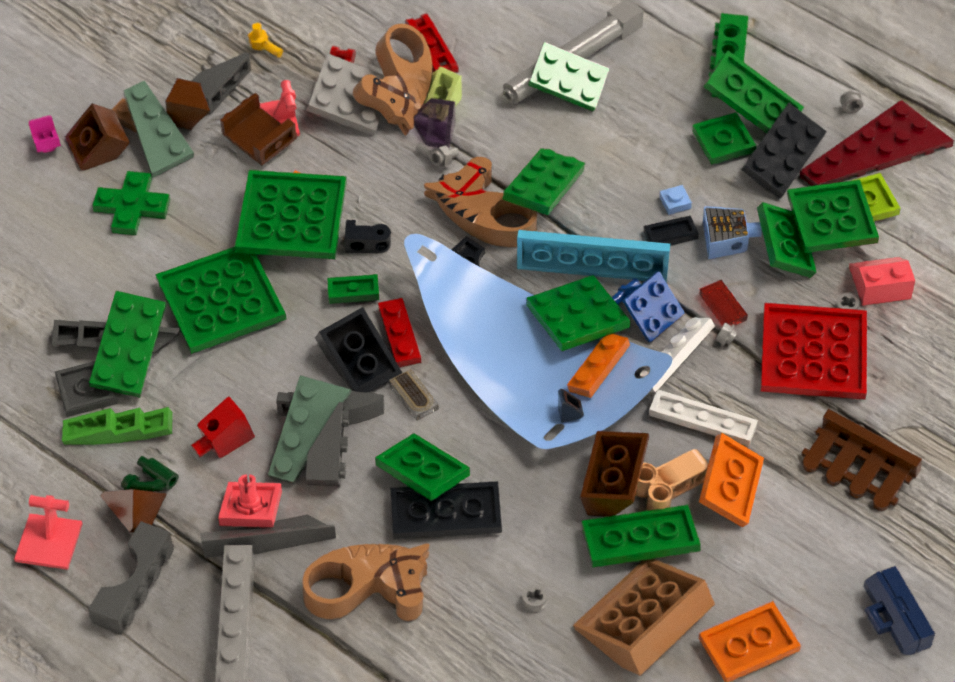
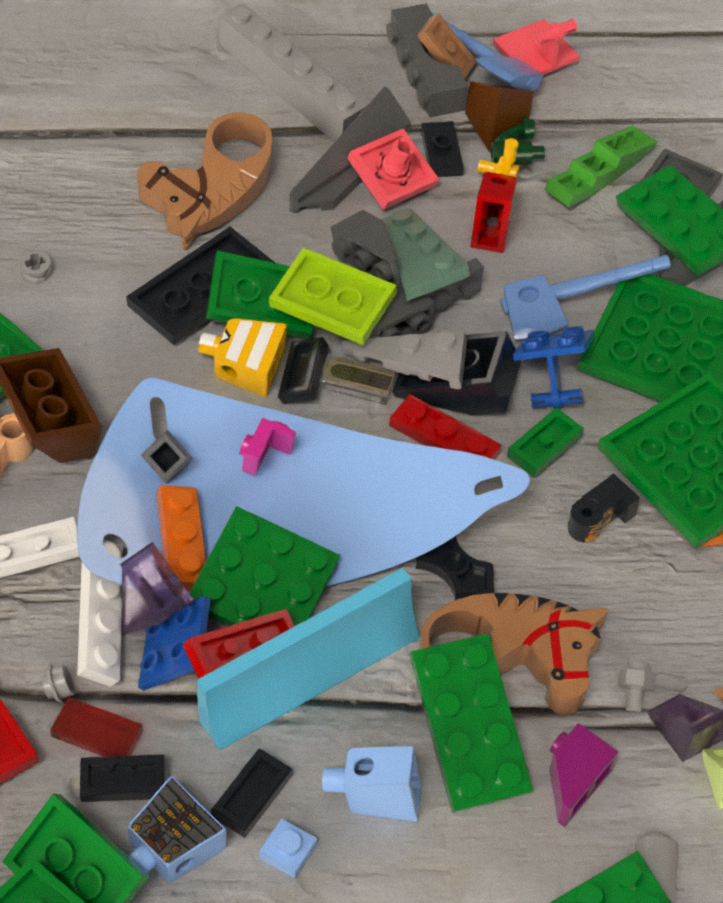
camera: 135 degrees right, 0 degrees up
none -> black plate [80,755,165,802]
none -> clear purple slope [120,542,194,635]
none -> red plate [183,609,295,679]
none -> yellow torso [198,318,287,398]
none -> dark pink bracket [239,418,296,476]
none -> lime plate [269,247,397,345]
none -> black tile [278,337,328,404]
none -> light blue torso [322,746,422,822]
none -> light grey wing [342,330,467,389]
none -> medium nougat plate [417,13,476,79]
none -> black plate [421,121,463,177]
none -> medium blue piece [431,12,544,90]
none -> yellow piece [477,138,520,178]
none -> medium blue piece [500,255,671,340]
none -> blue plate [513,326,595,409]
none -> magenta slope [549,723,618,827]

